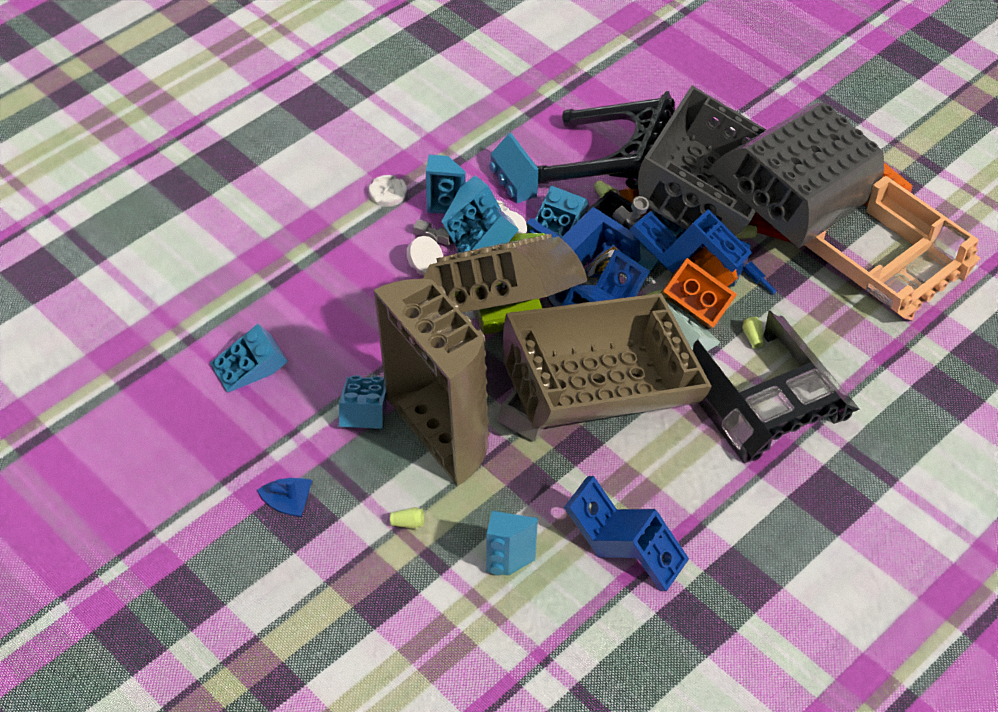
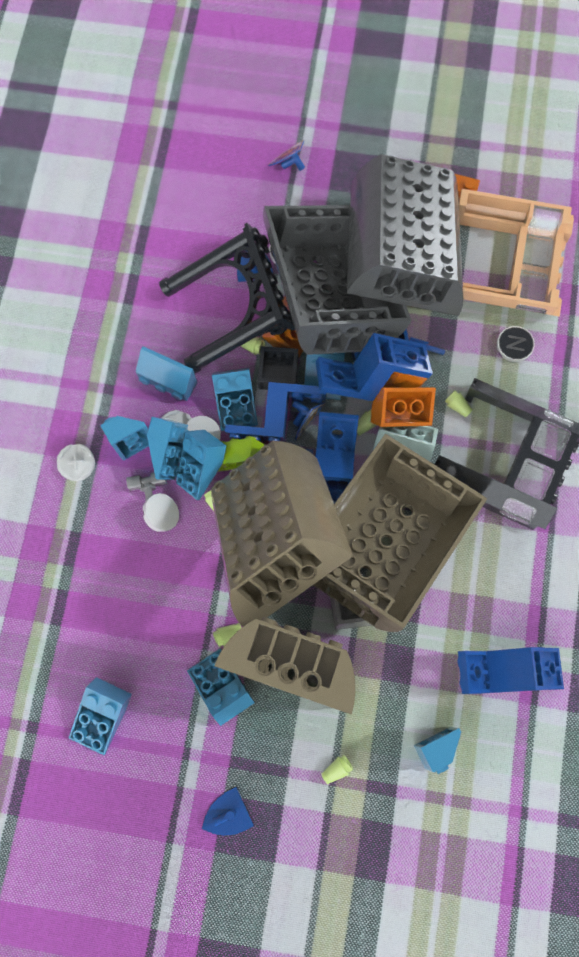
camera: 30 degrees left, 25 degrees up
light grey bar [612,196,649,243] -> none
none -> blue shield [268,140,305,171]
none -> black tile [497,326,535,363]

